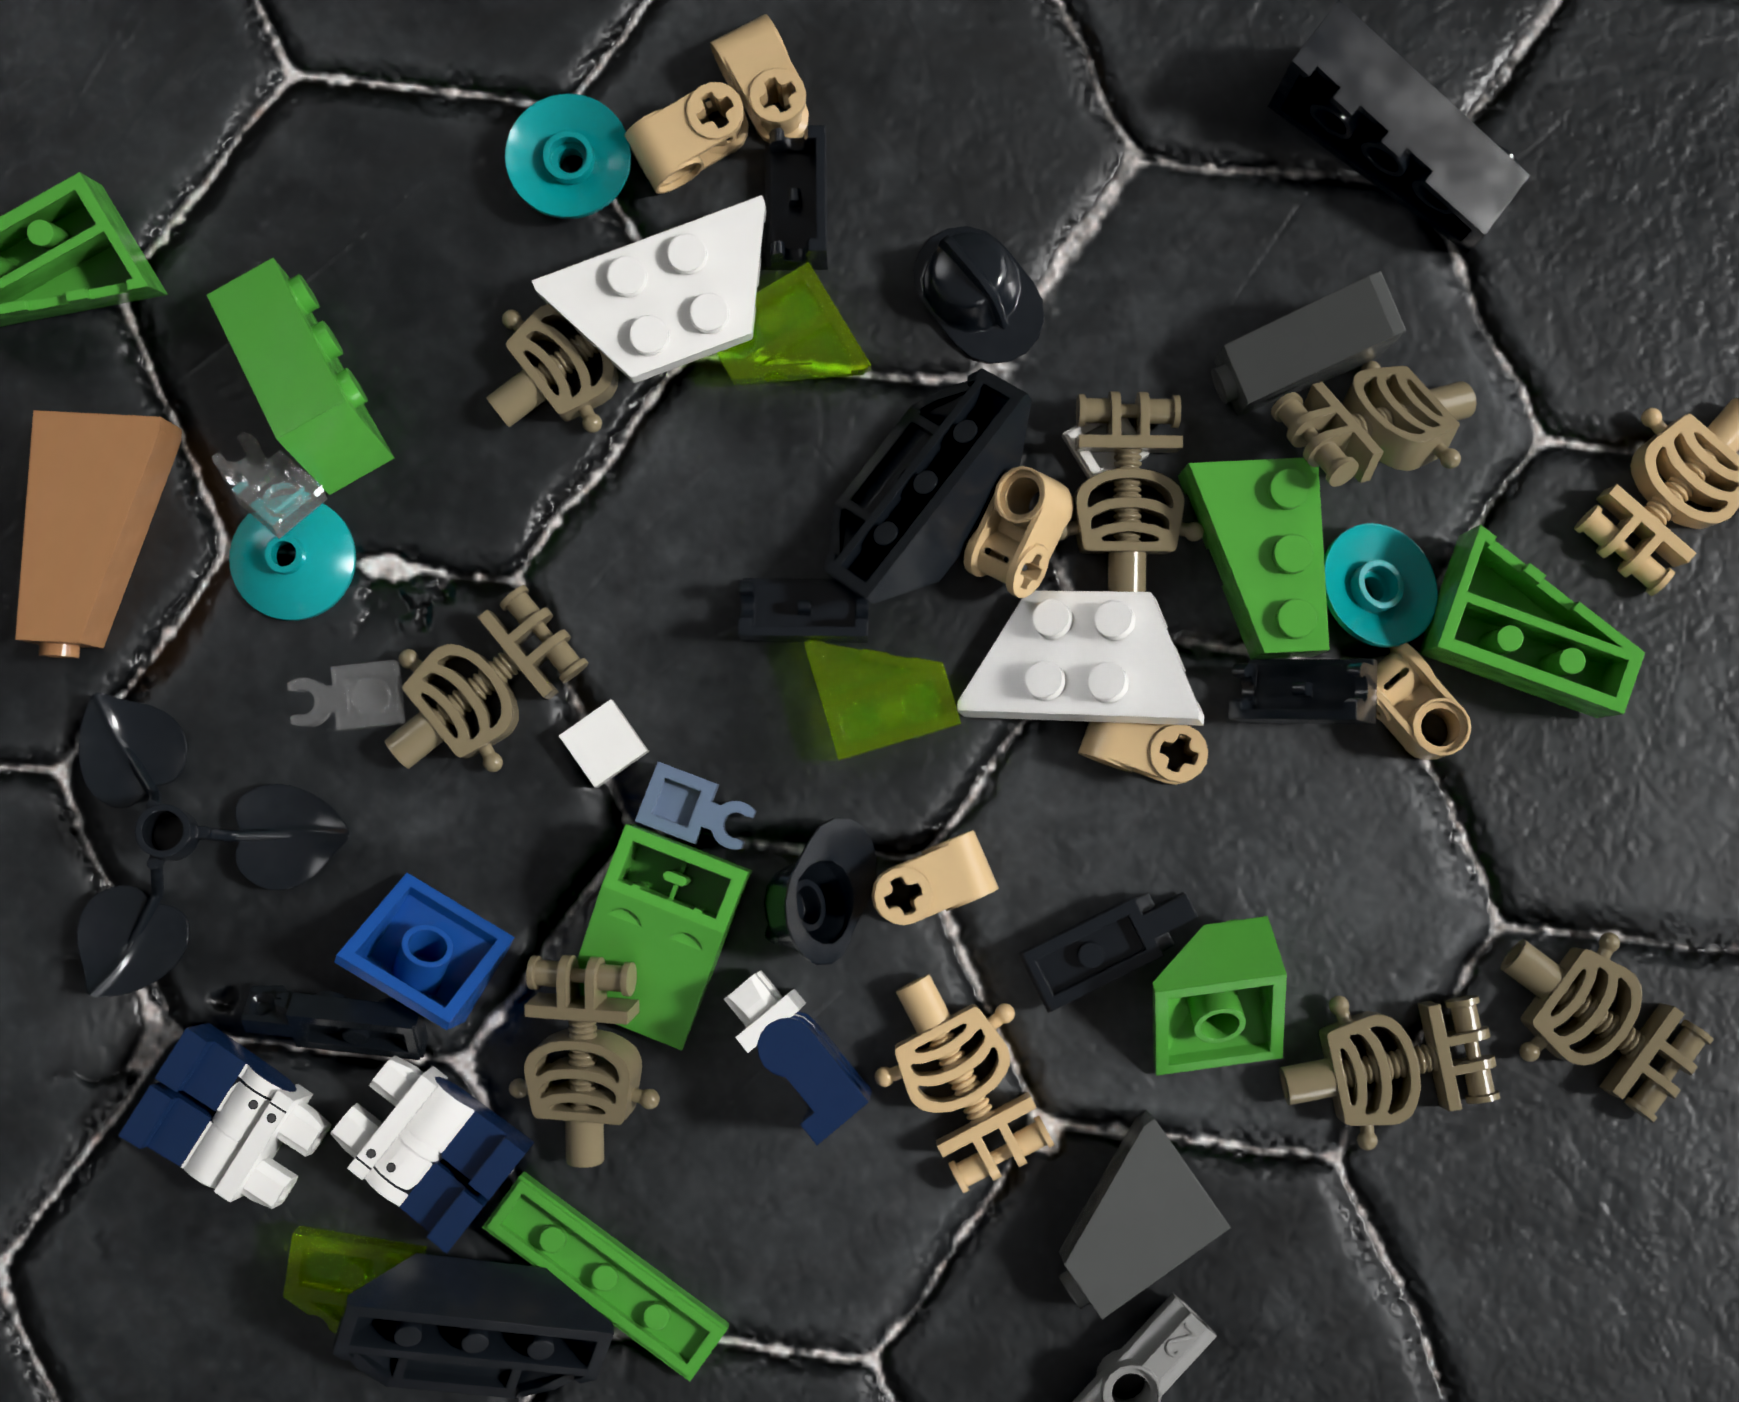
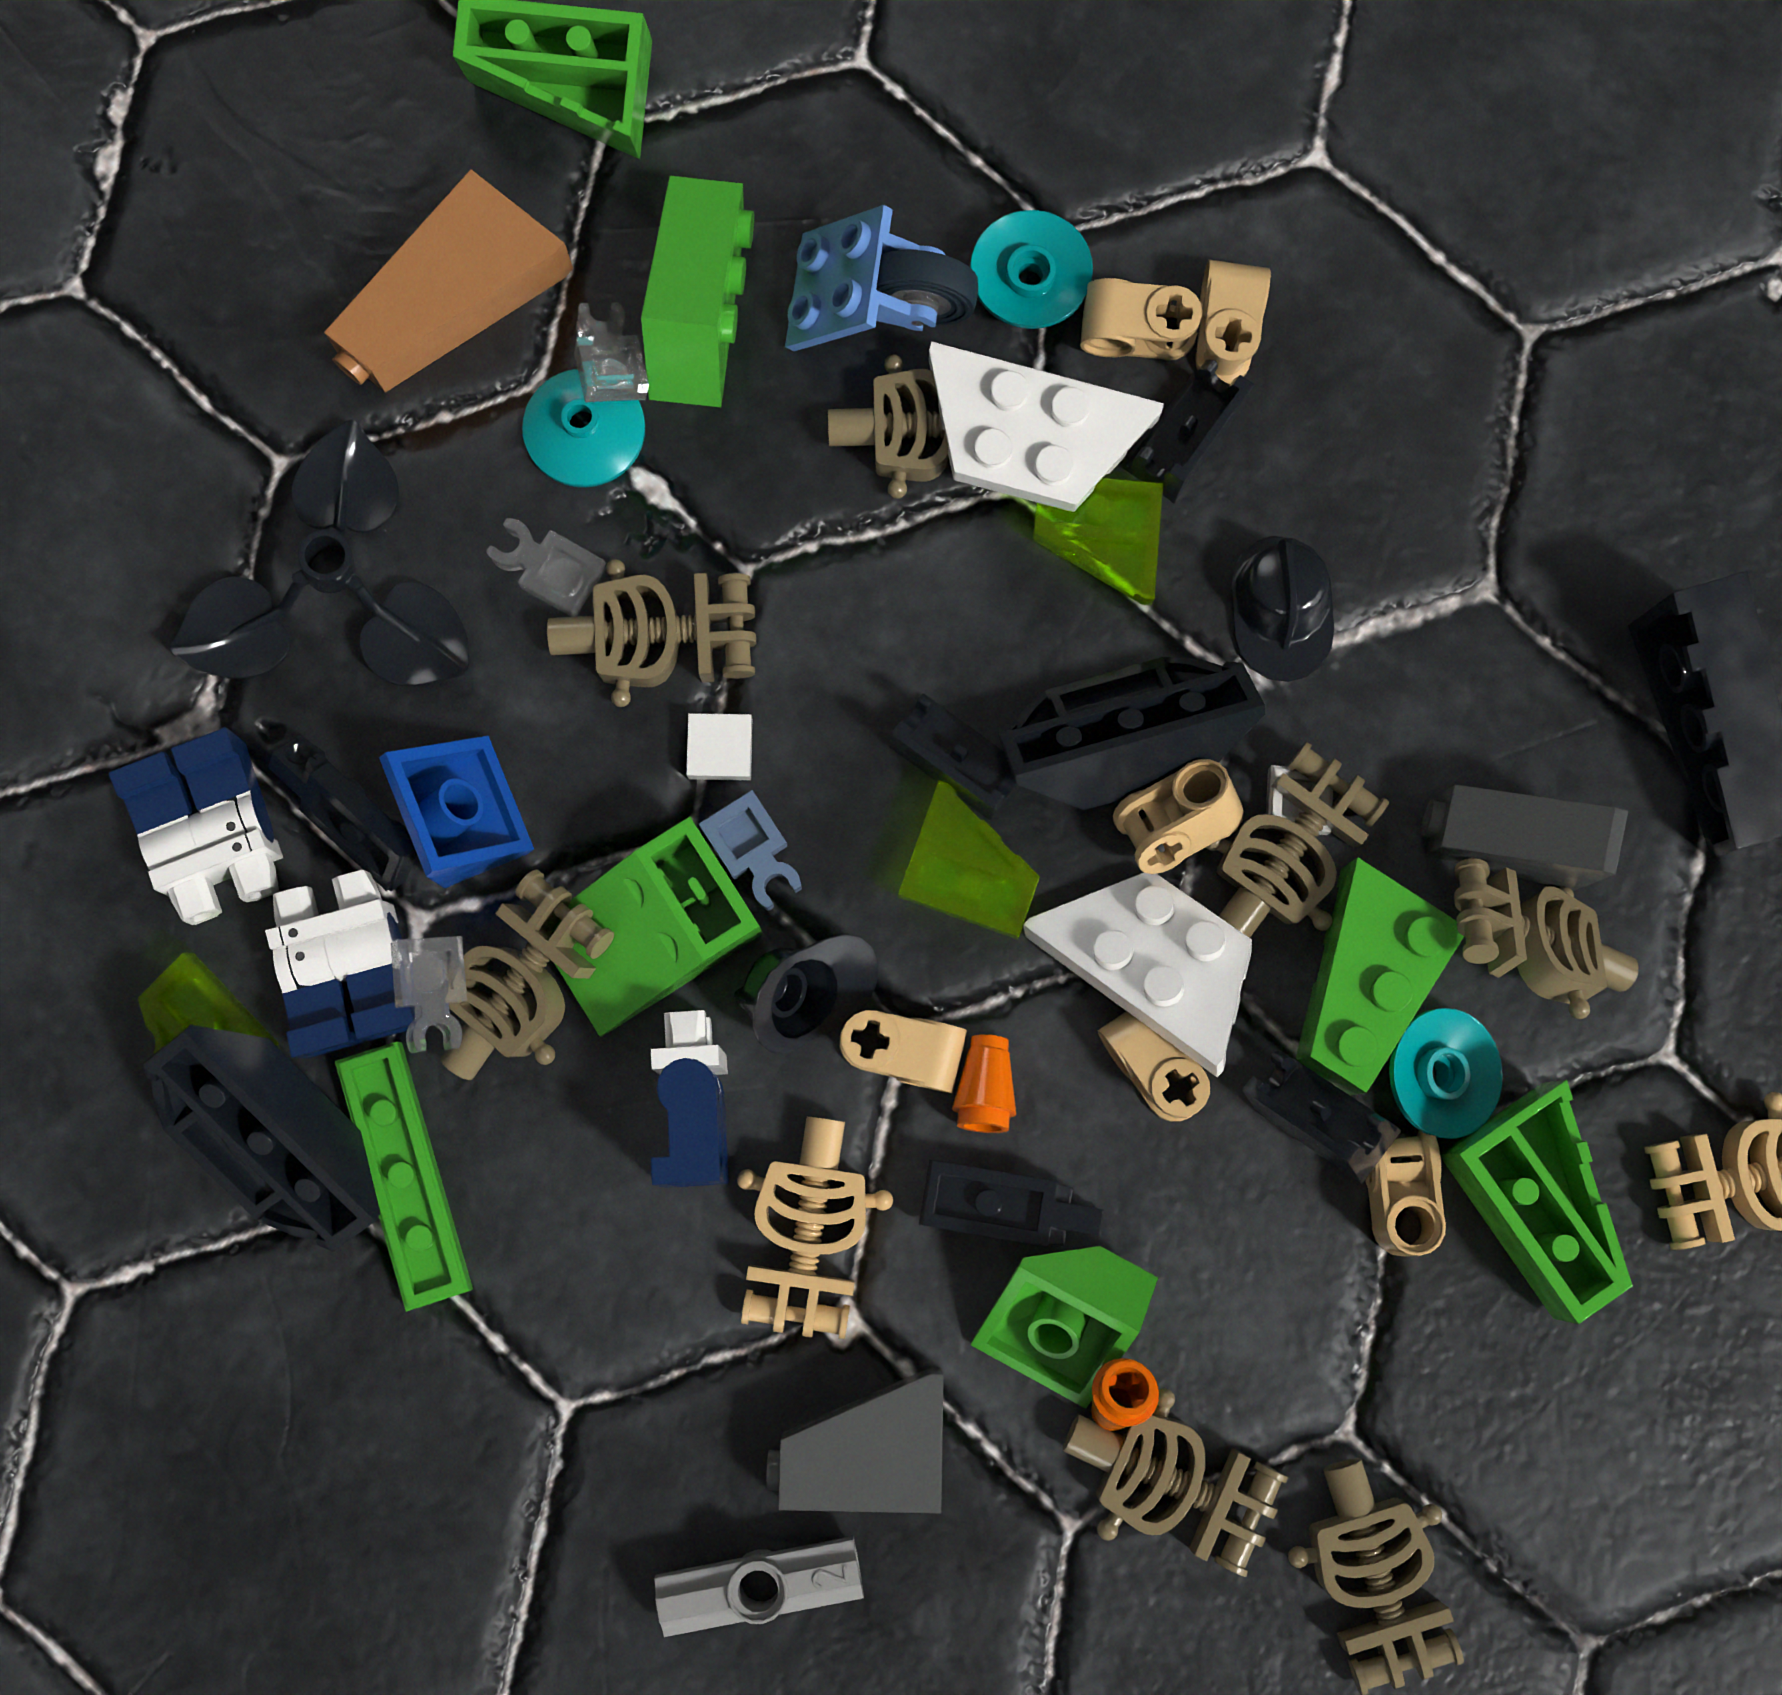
camera: 30 degrees right, 5 degrees down
none -> clear plate [390,936,467,1053]
none -> medium blue plate [785,205,978,351]
none -> orange cone [952,1034,1016,1133]
none -> orange cone [1091,1358,1159,1431]

